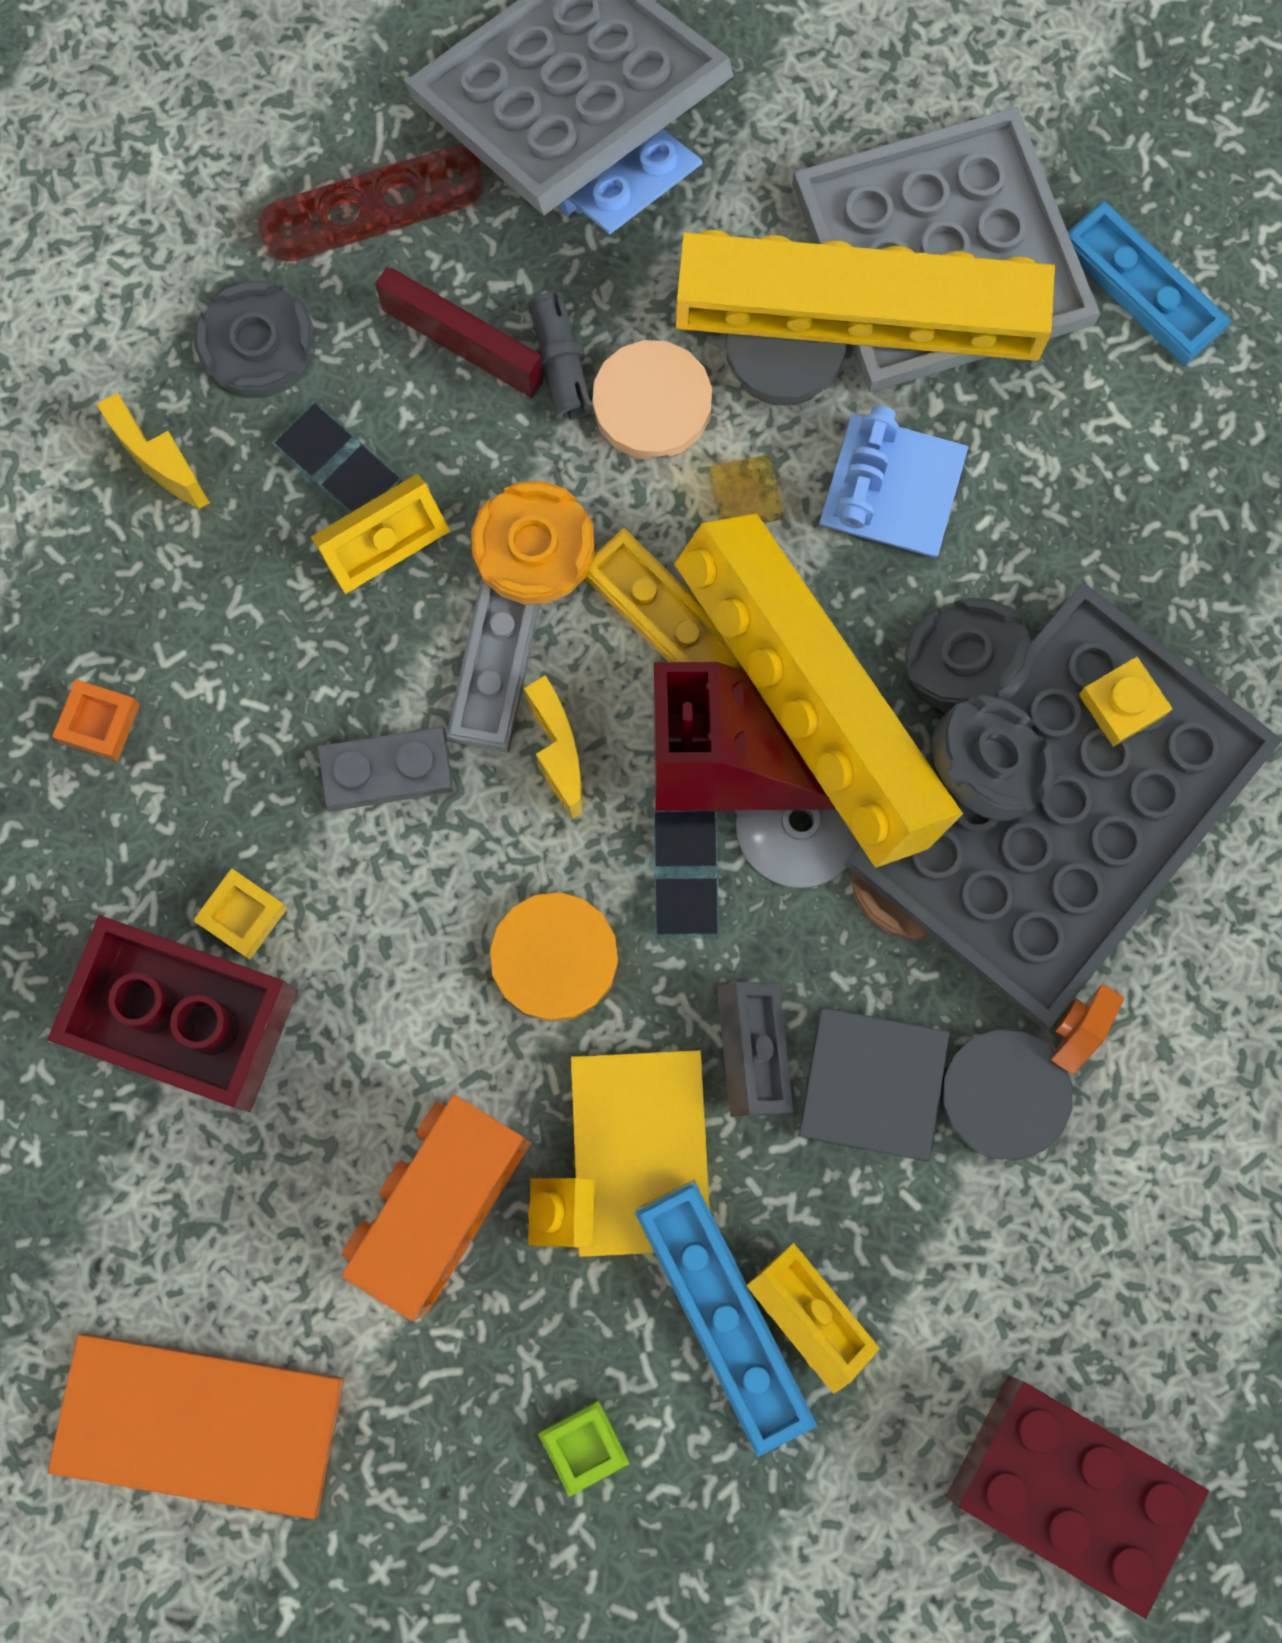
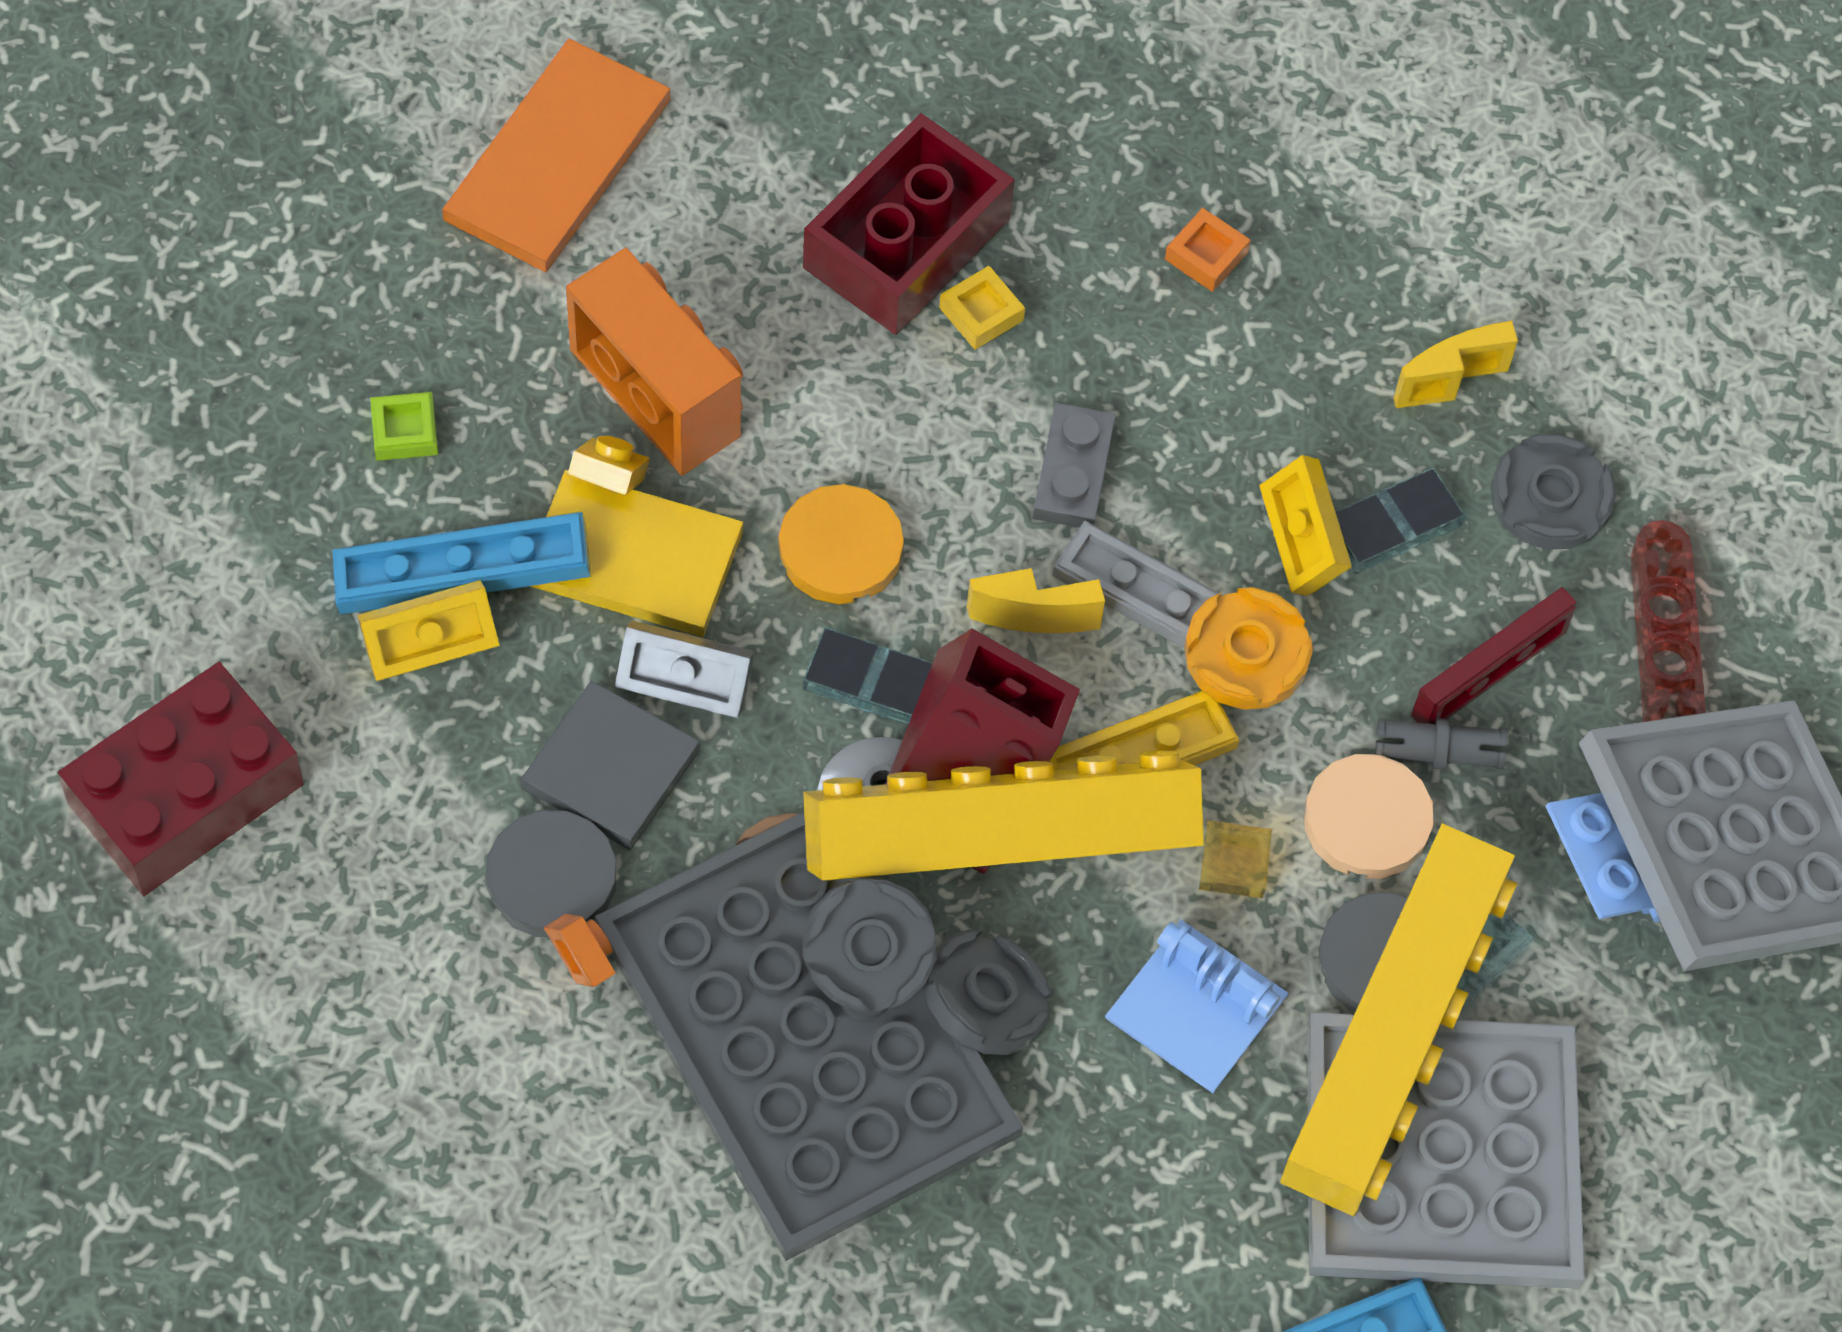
camera: 105 degrees right, 15 degrees down
yellow plate [1078,656,1173,747] -> none

